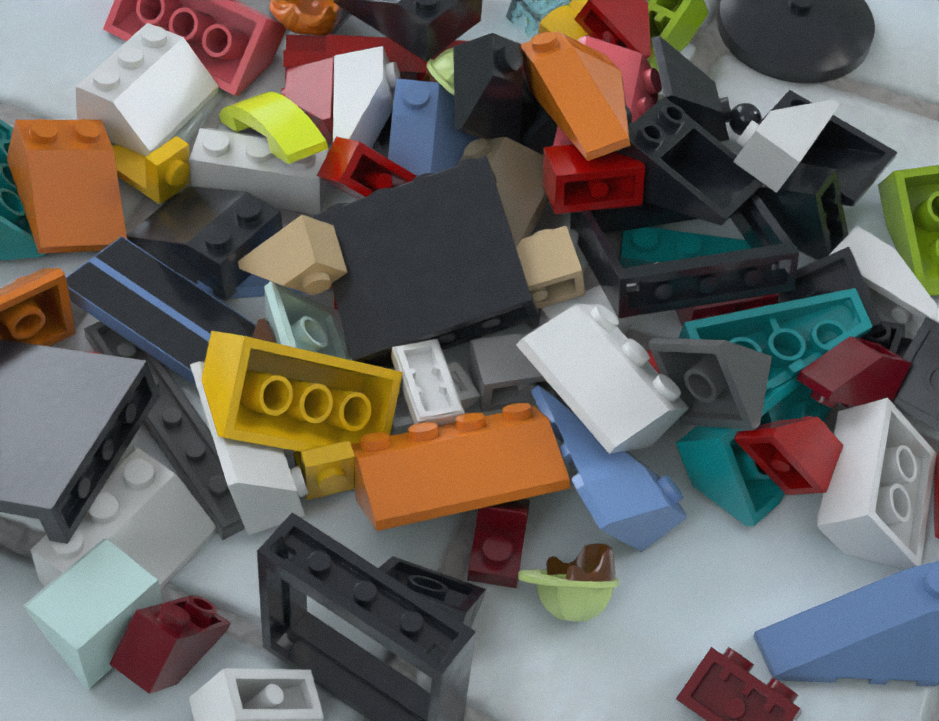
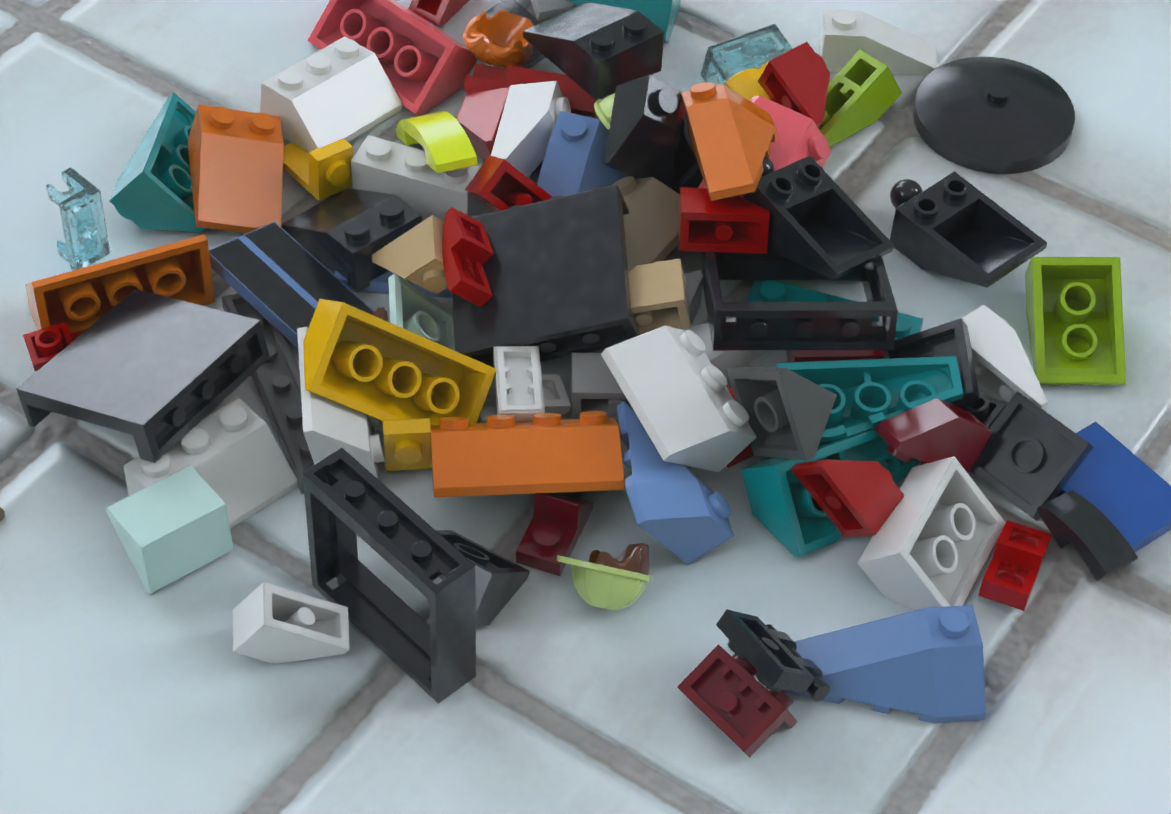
camera: 15 degrees right, 5 degrees down
dark red slope [109,595,231,694] -> none
black slope [652,36,733,142] -> none
white slope [733,99,840,193] -> none
black slope [756,164,849,260] -> none
none -> red slope [442,207,494,307]
none -> black plate [716,609,830,701]

